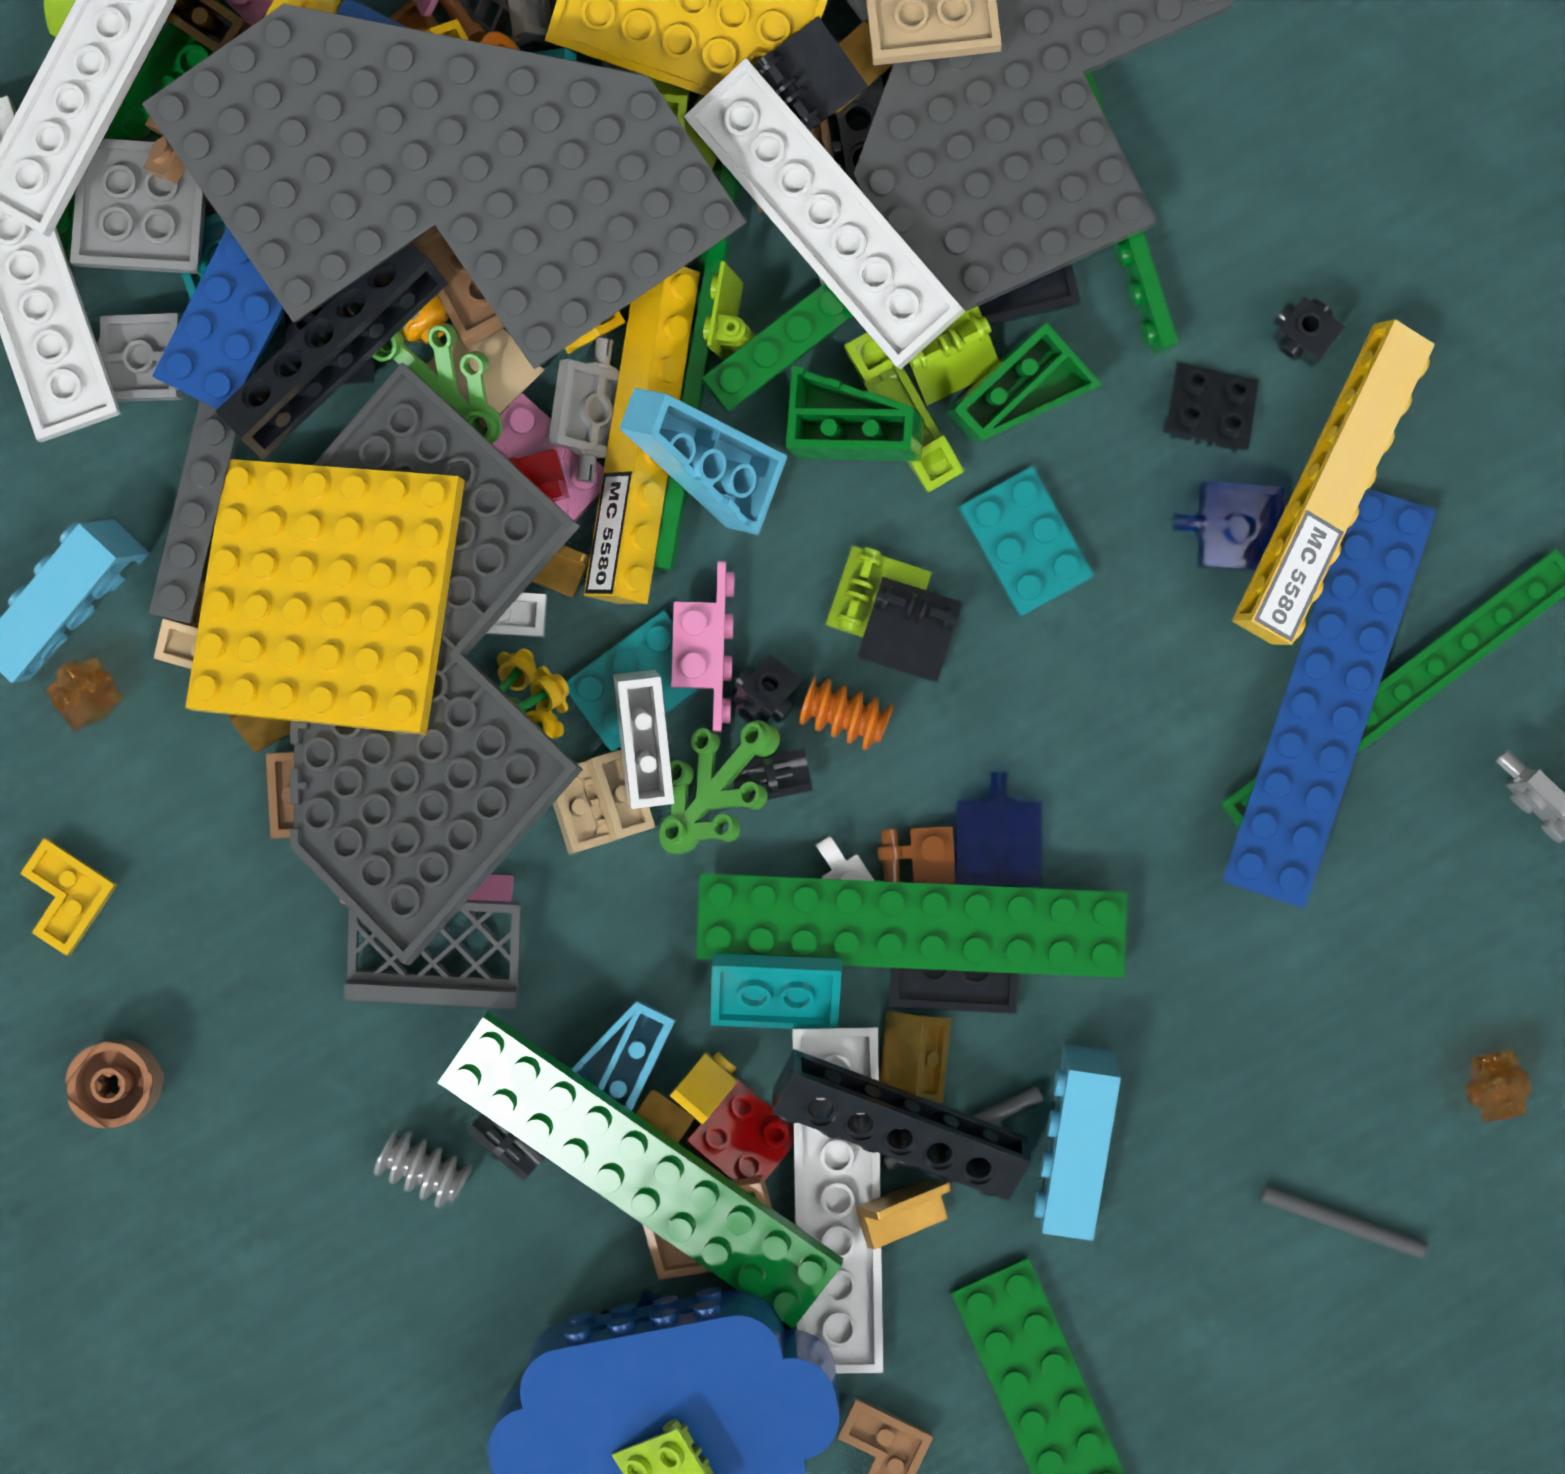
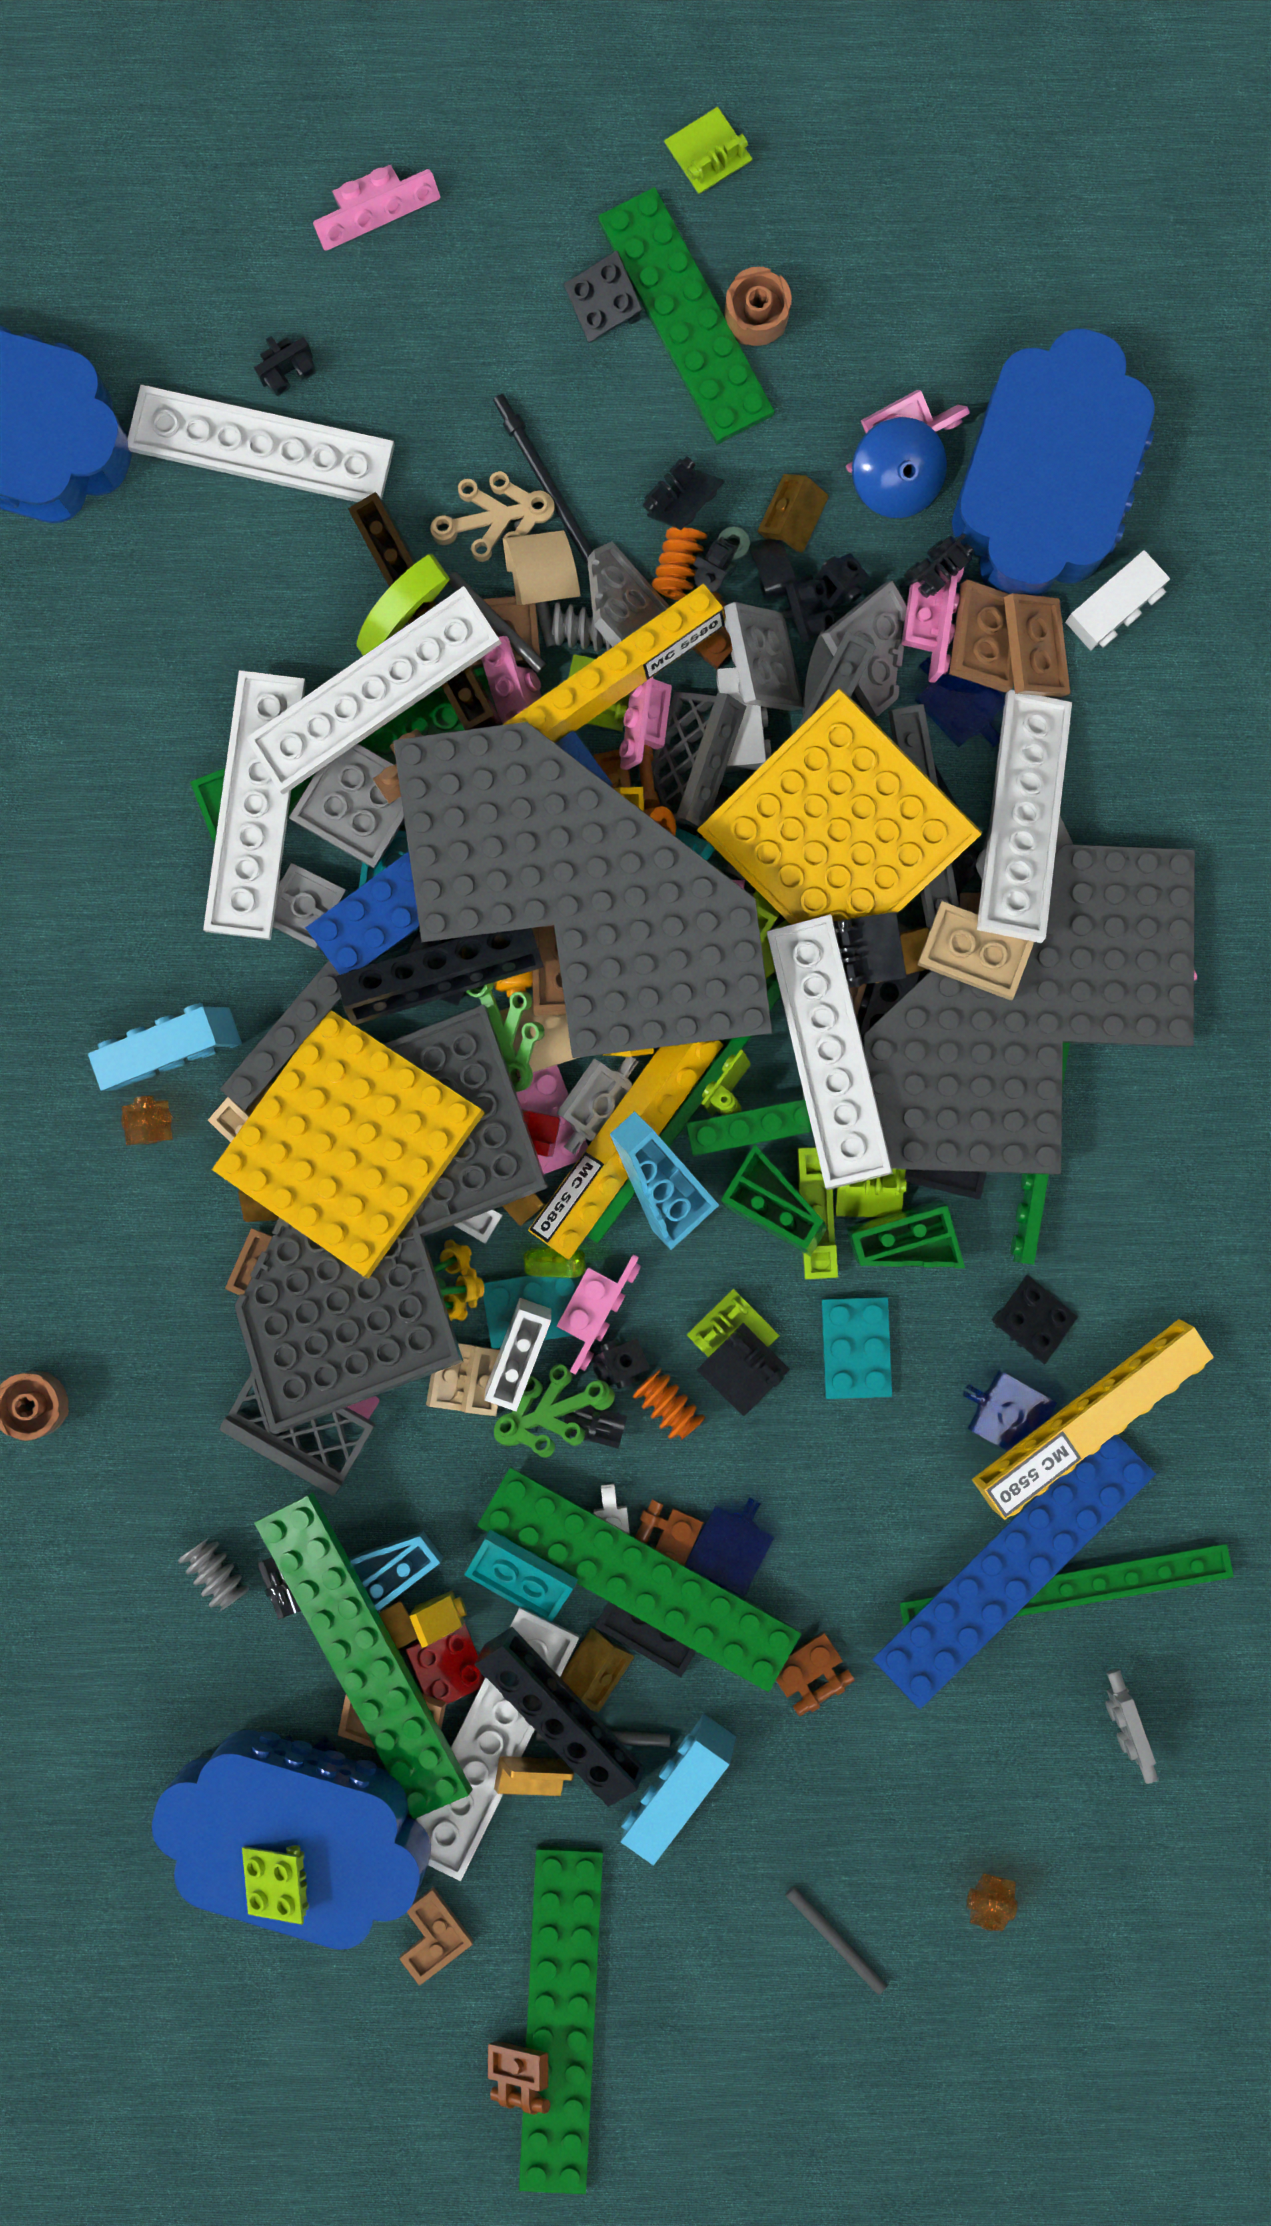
camera: 25 degrees right, 0 degrees up
yellow plate [20,838,118,956] -> none
black brick [1272,296,1345,368] -> none
none -> clear neon green beam [523,1247,586,1278]
none -> dark orange plate [776,1631,855,1717]

